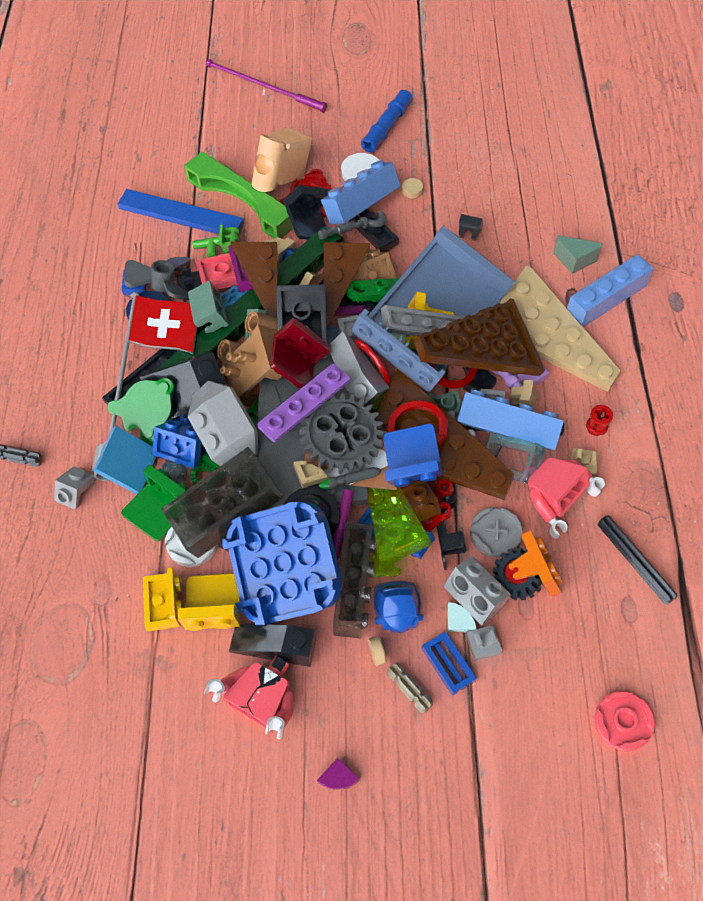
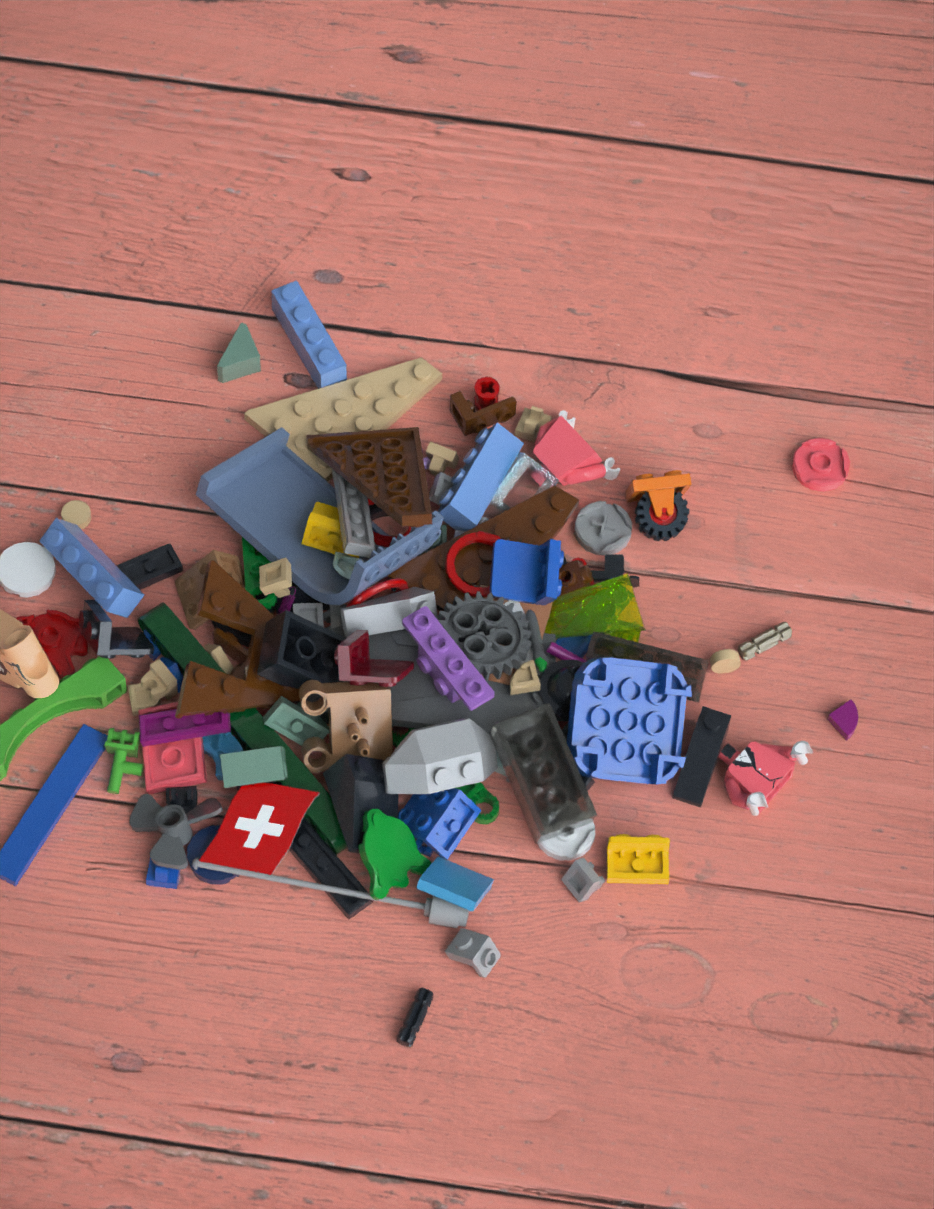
camera: 85 degrees left, 0 degrees up
green bracket [121,464,193,542] -> none
clear light blue tile [162,461,187,483] -> none
yellow bracket [178,574,240,631] -> none
dark grey piece [318,211,387,239] -> none
blue helmet [374,581,423,633] -> none
blue tile [422,632,477,696] -> none
light grey brick [443,556,511,626] -> none
light aqua tile [447,602,476,632] -> none
black tile [459,214,483,241] -> none
light grey tile [466,625,502,661] -> none
black axle [598,515,678,604] -> none
none -> tan tile [259,558,292,598]
none -> reddish brown bracket [450,391,517,436]
none -> light grey tile [561,857,606,903]

